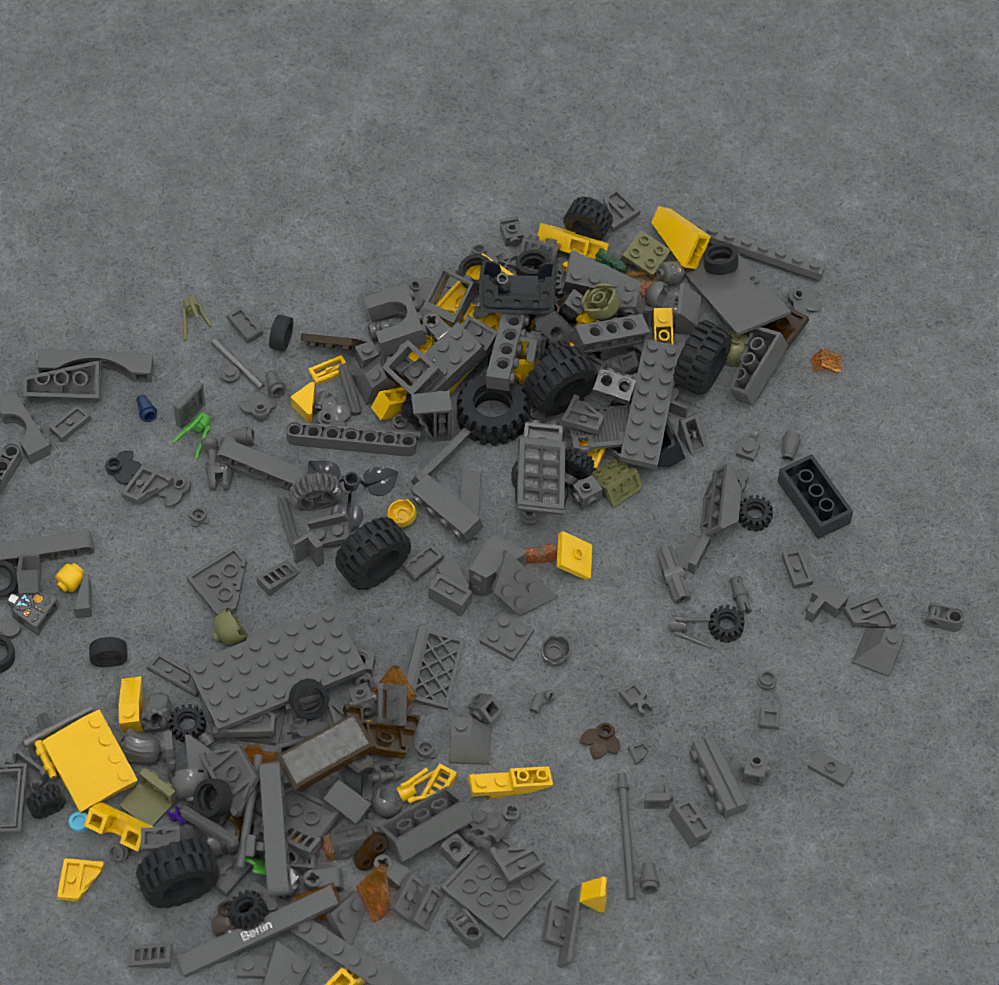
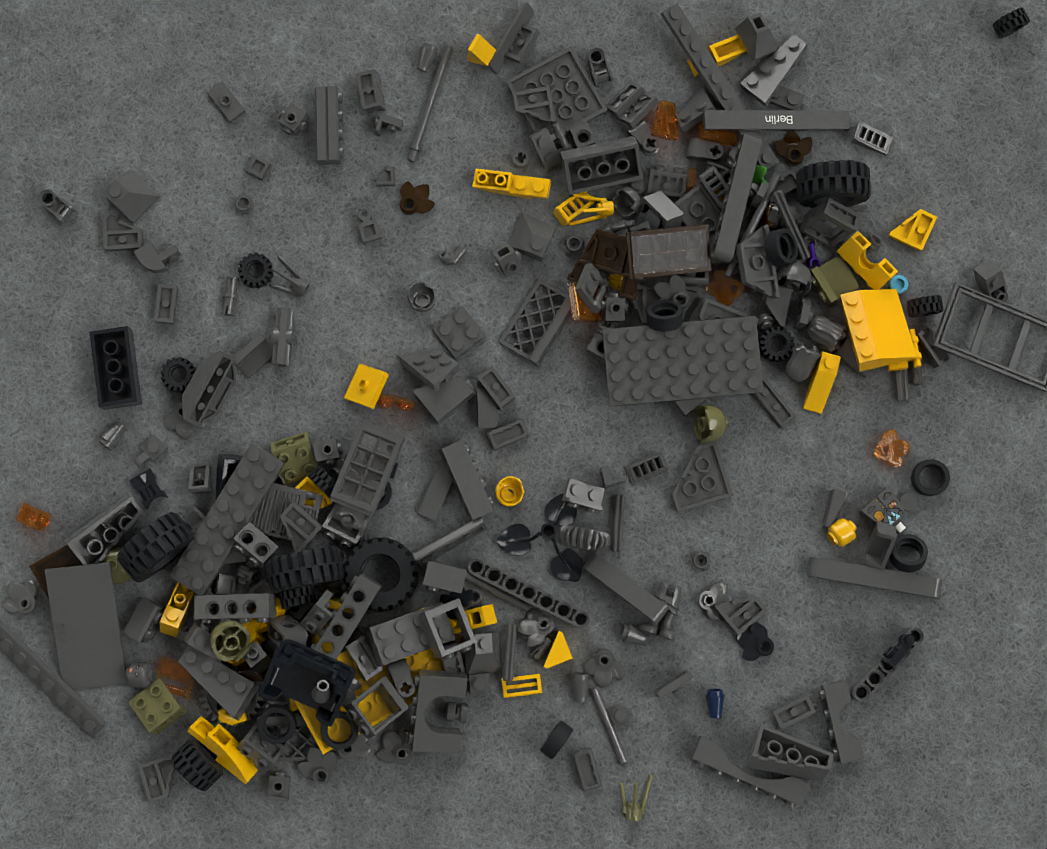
camera: 160 degrees left, 25 degrees up
flat silver bar [21,705,93,748] -> none
black tyre [89,637,128,668] -> none
bright green plant [172,412,211,459] -> none
black tyre [227,890,268,930] -> none
dark brown wing [301,333,366,350] -> none
black tyre [335,517,411,590] -> none
dark brown plate [353,832,388,871] -> none
clear green plate [595,248,628,274] -> none
dark grey hair [645,281,668,309] -> none
yellow slope [651,206,711,269] -> none
black tyre [703,244,738,275] -> none
none -> black piece [129,468,168,509]
none -> clear orange plate [874,429,910,467]

